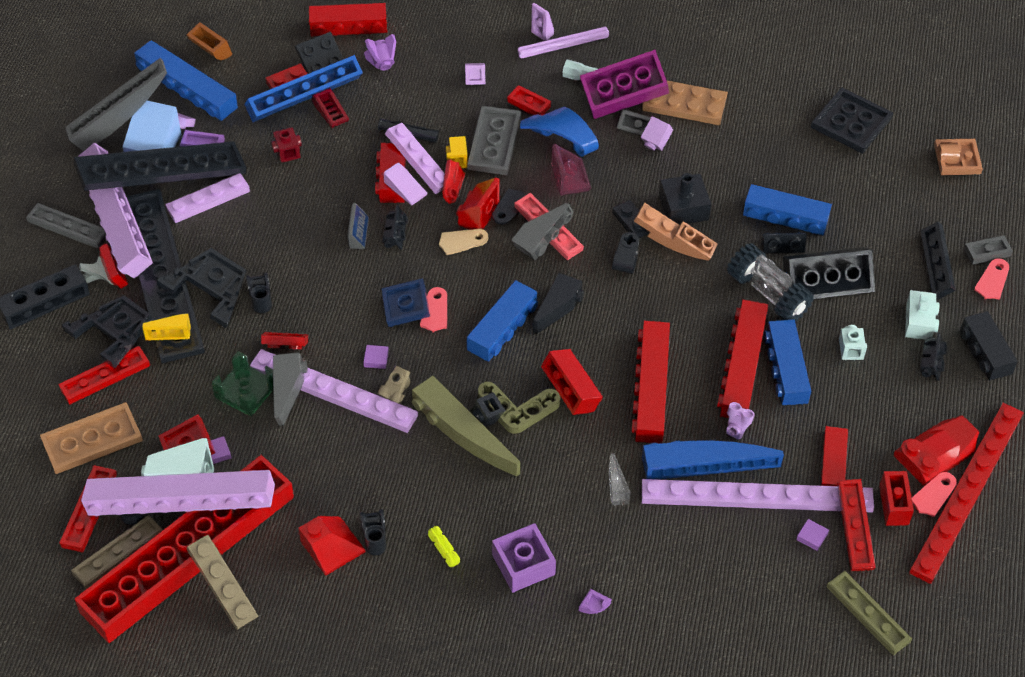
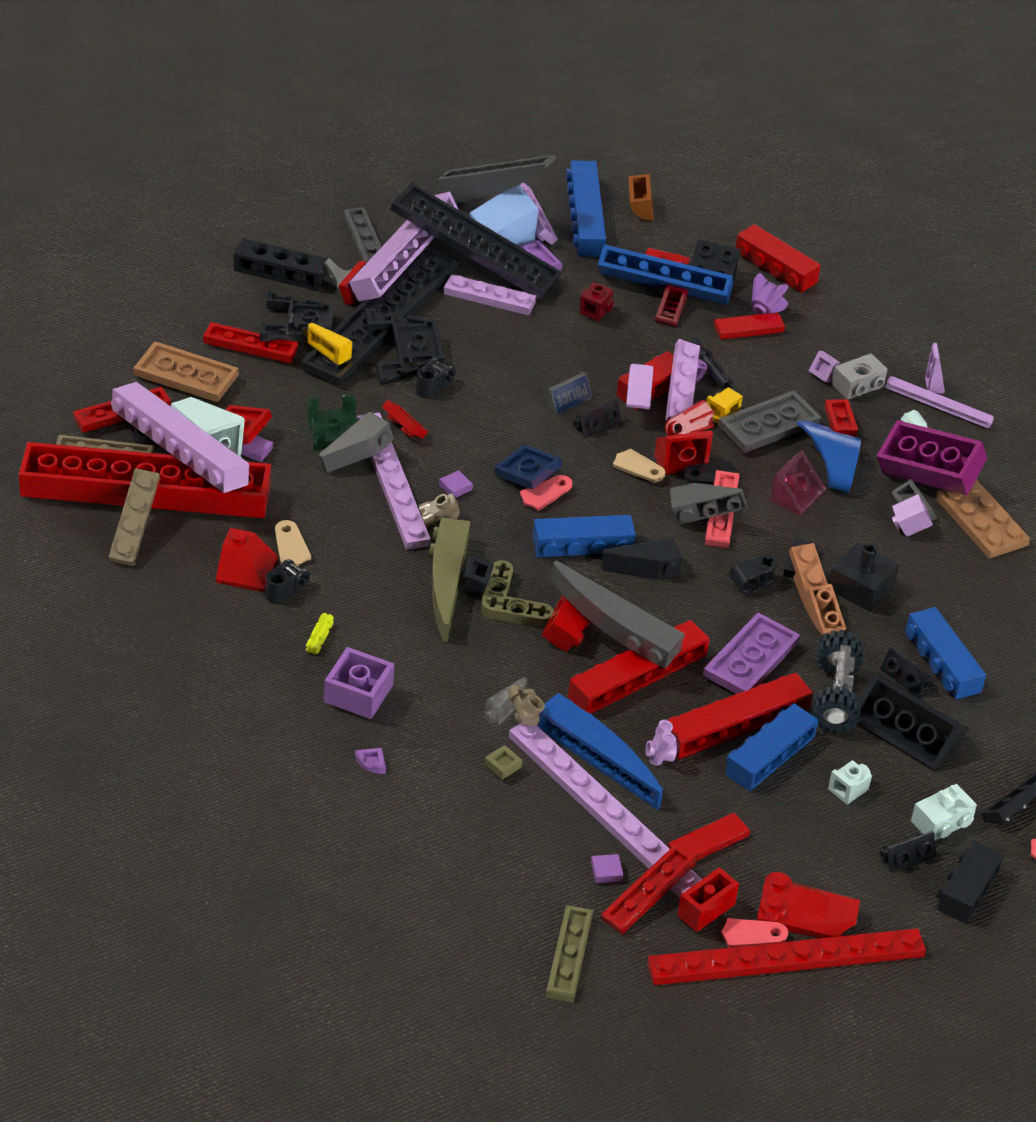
camera: 45 degrees right, 10 degrees down
none -> tan piece [275,520,311,567]
none -> olive plate [484,745,523,780]
none -> dark tan plate [508,685,545,727]
none -> dark grey slope [550,560,685,669]
none -> medium lavender plate [703,613,800,694]
none -> red tile [714,312,785,340]
none -> light grey brick [831,353,887,400]

